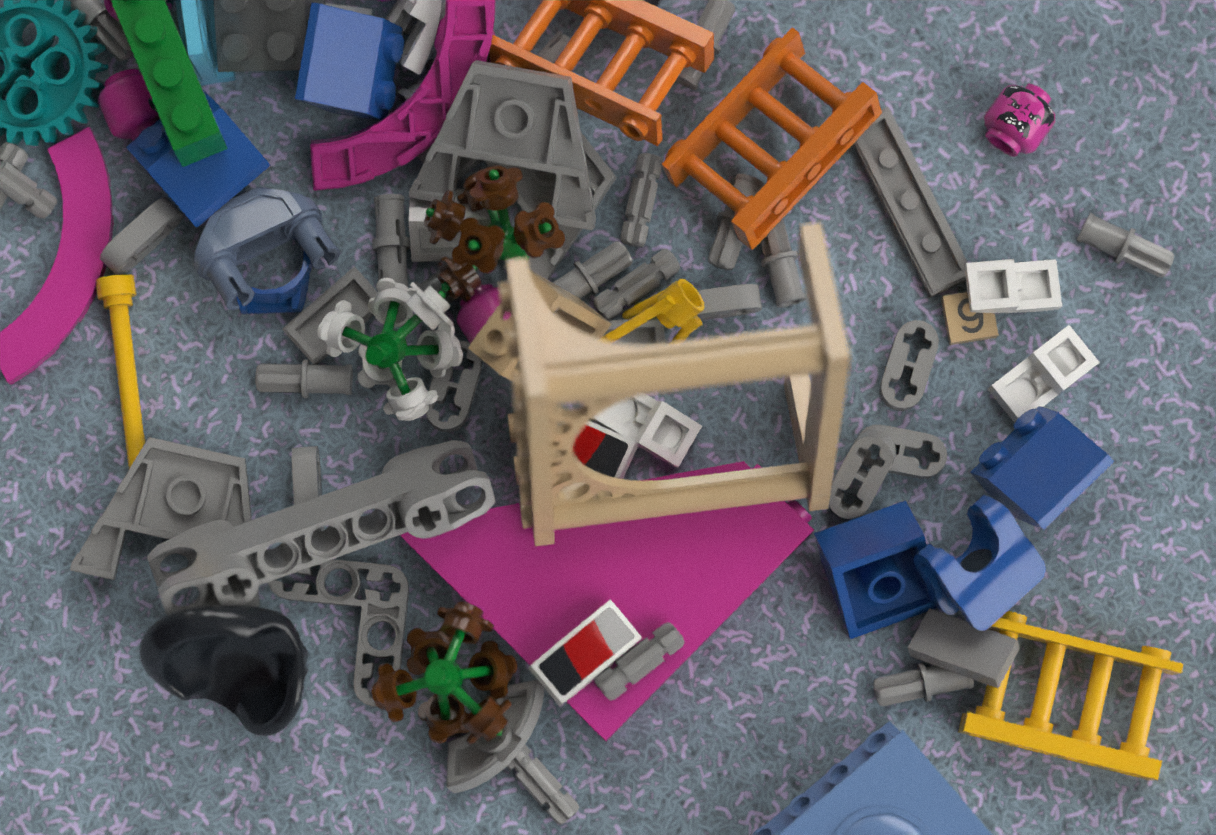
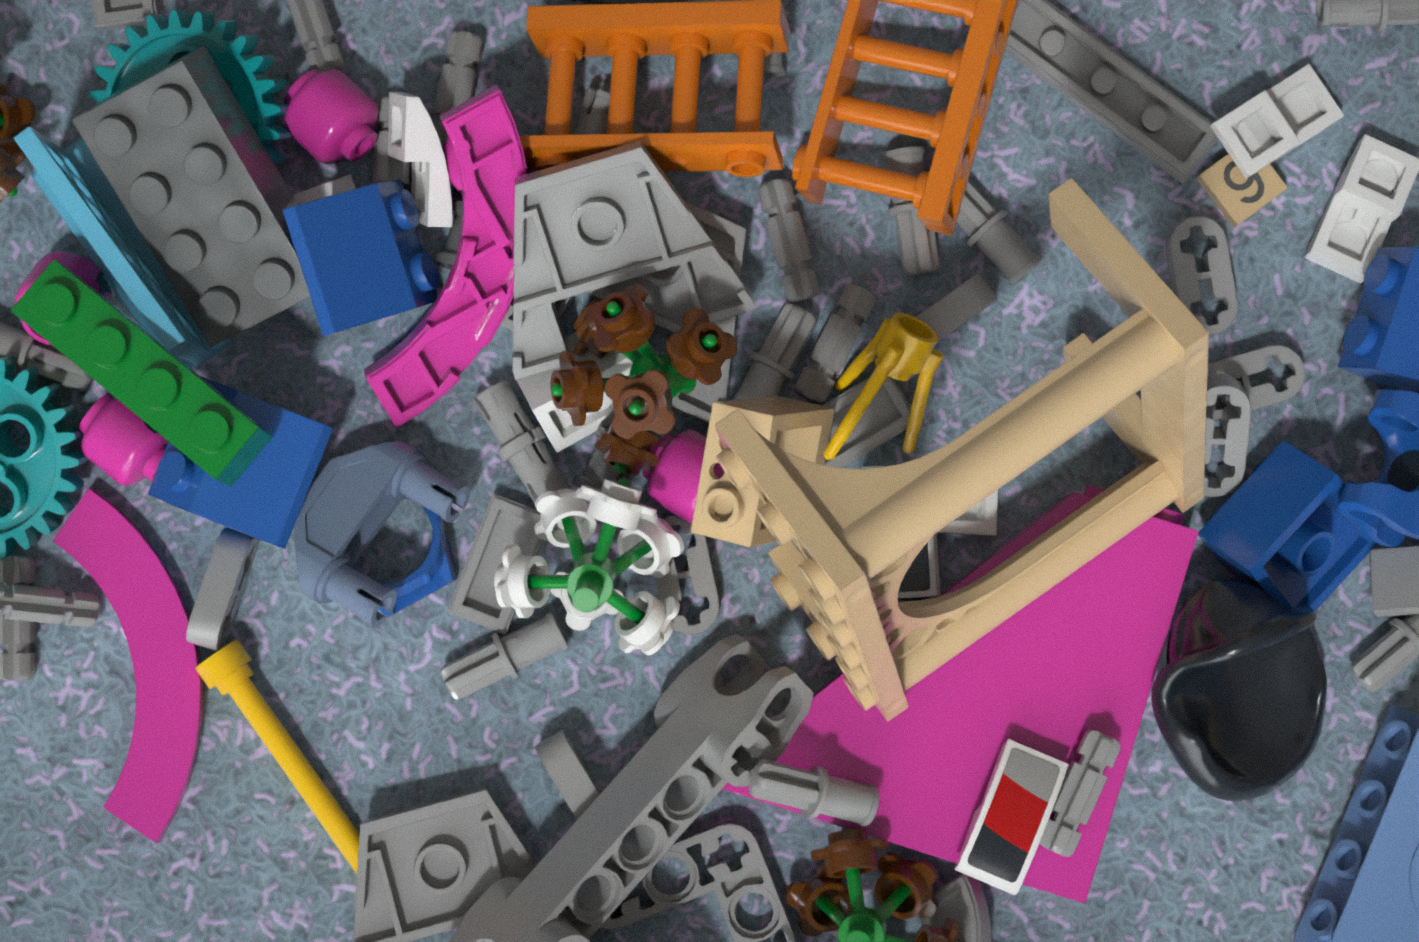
camera: 30 degrees left, 5 degrees up
none -> light grey axle [748,759,879,826]
none -> black piece [1151,580,1327,801]

